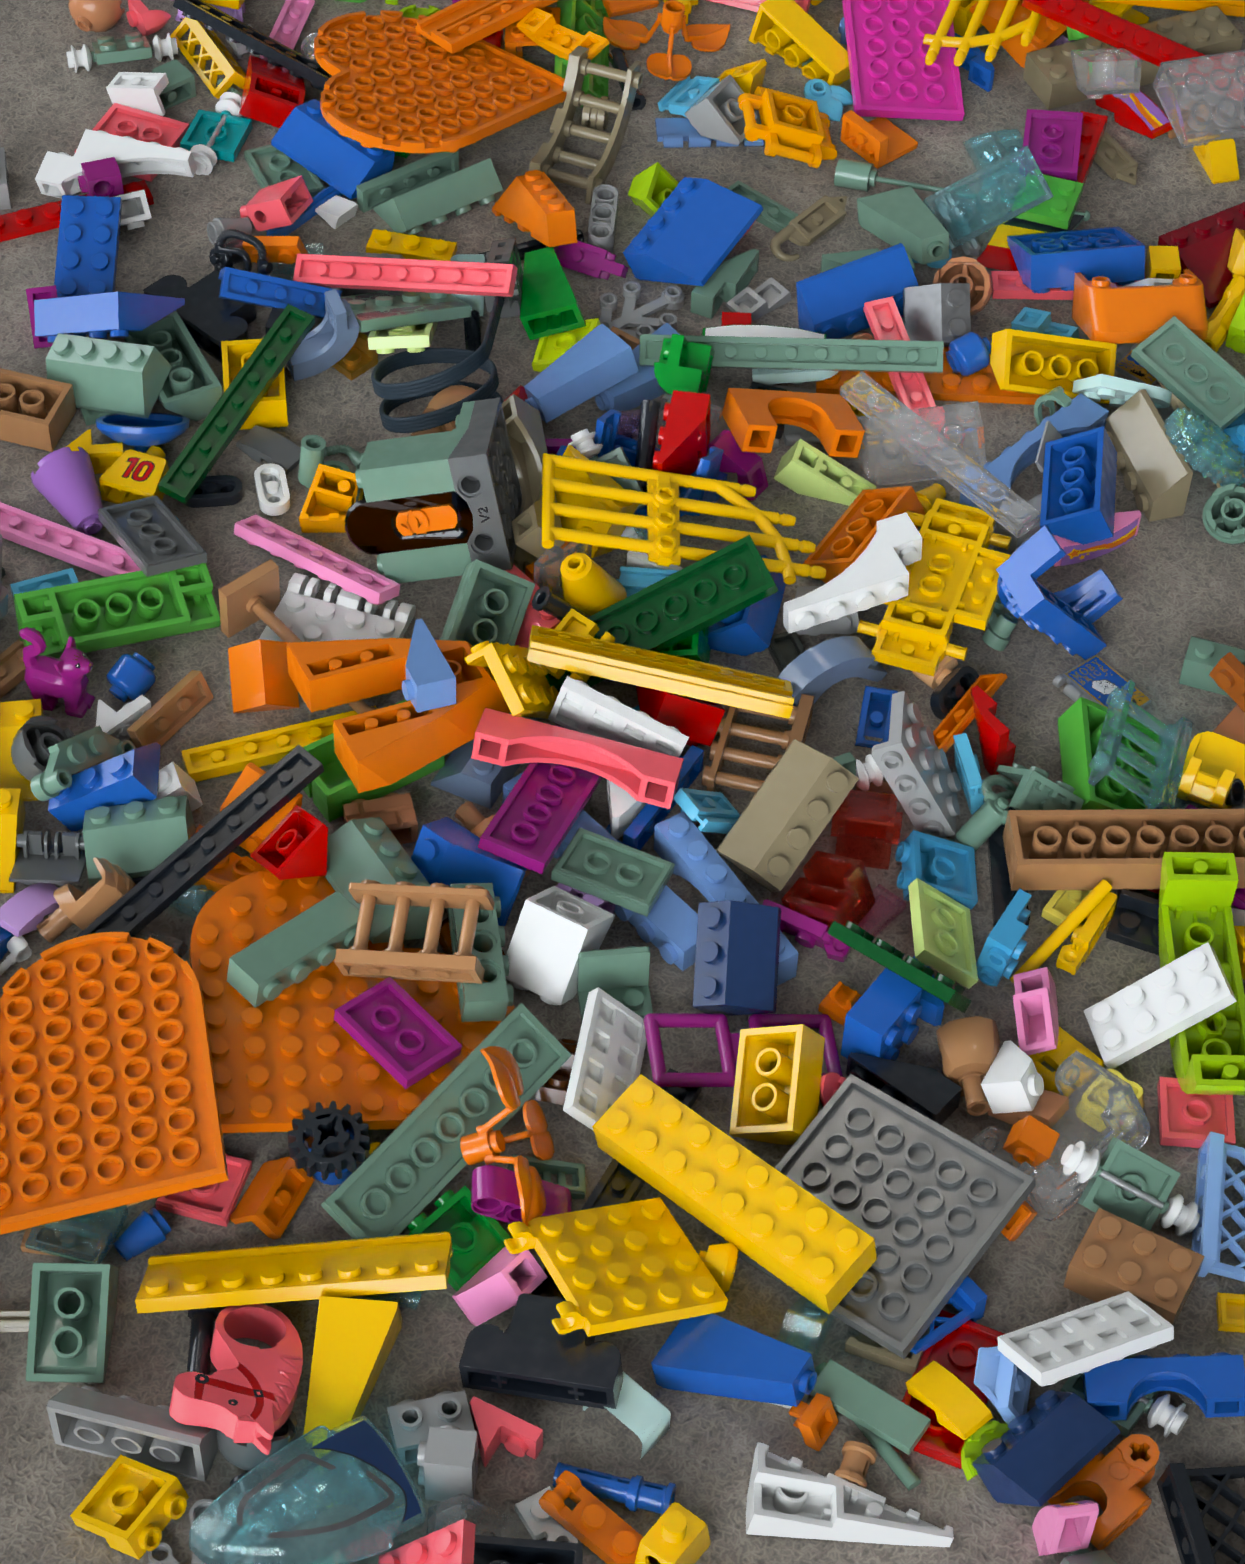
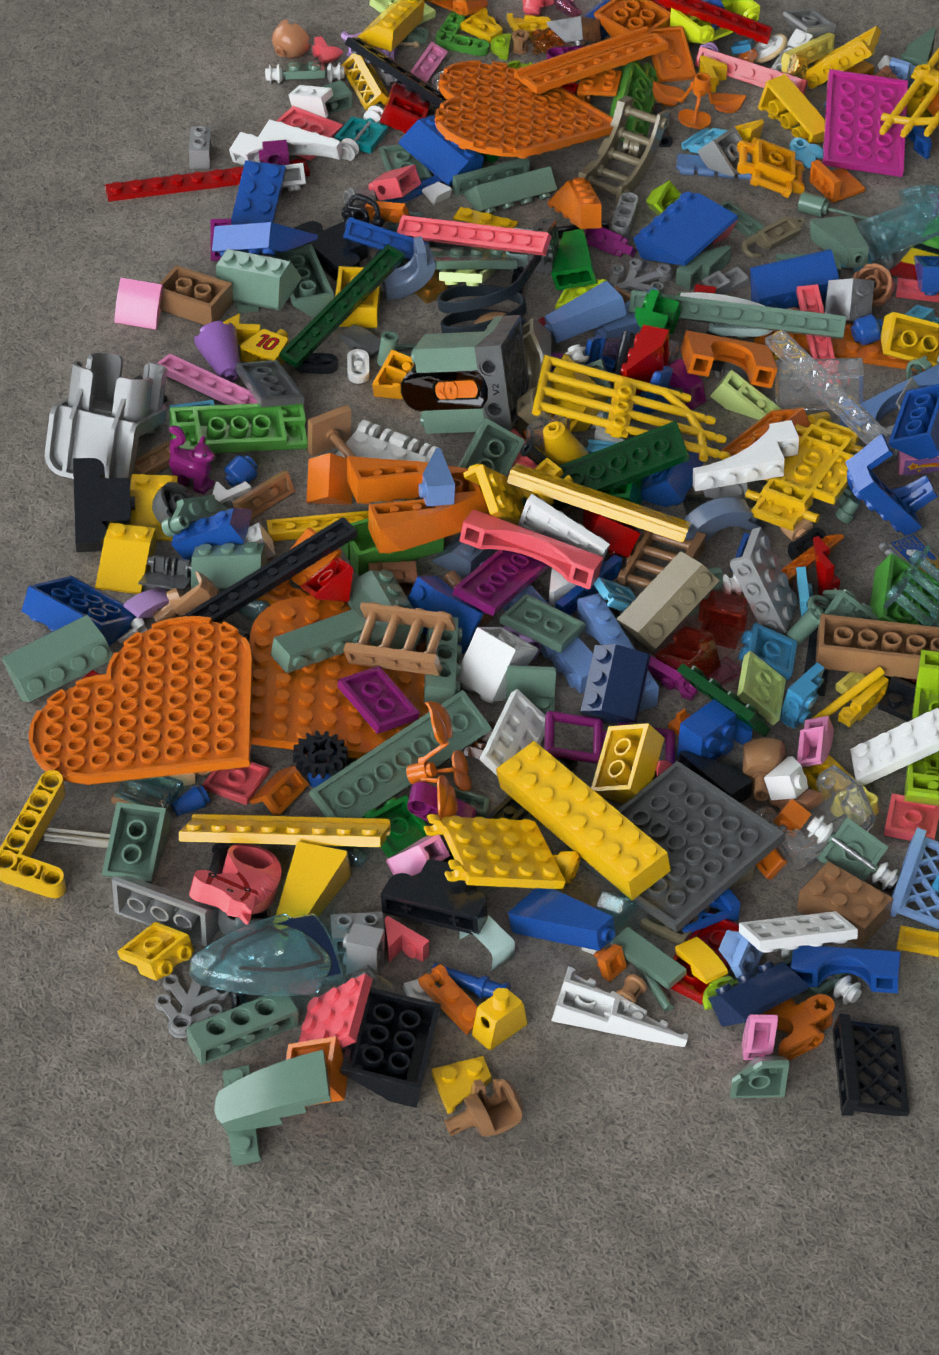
camera: 10 degrees right, 5 degrees down
blue dish [96,413,190,452] -> none
bright pink plate [234,515,400,605] -> none
light orange slope [516,7,609,60] -> none

